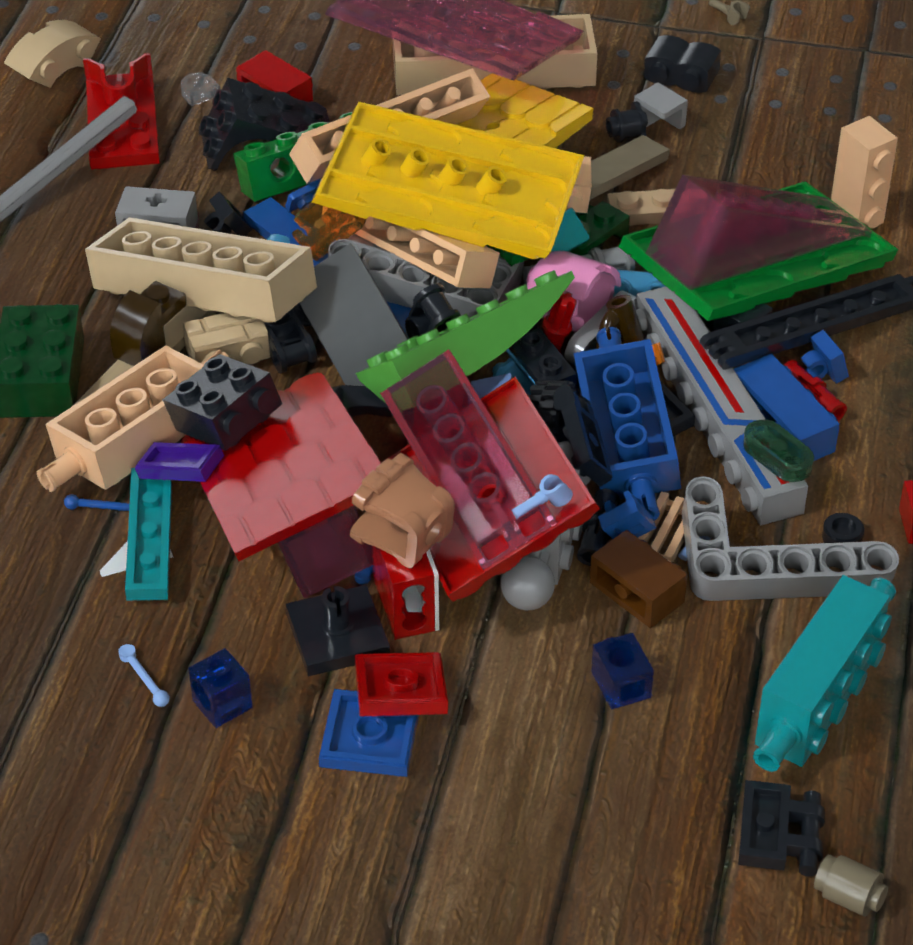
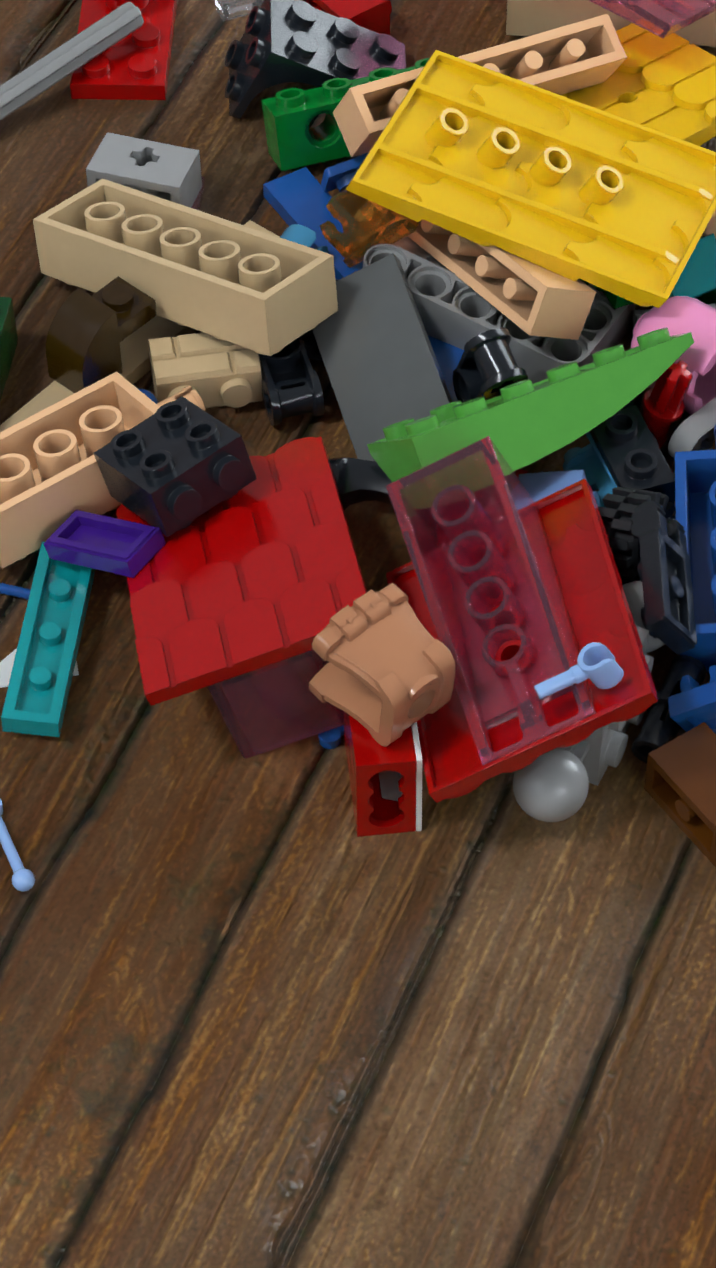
camera: 10 degrees right, 5 degrees up
clear blue brick [188,648,253,728] -> none
black tile [204,191,252,236] -> none
black tile [286,585,390,677] -> none
blue tile [319,689,419,777] -> none
red tile [355,652,448,716] -> none
clear blue brick [591,633,654,710] -> none

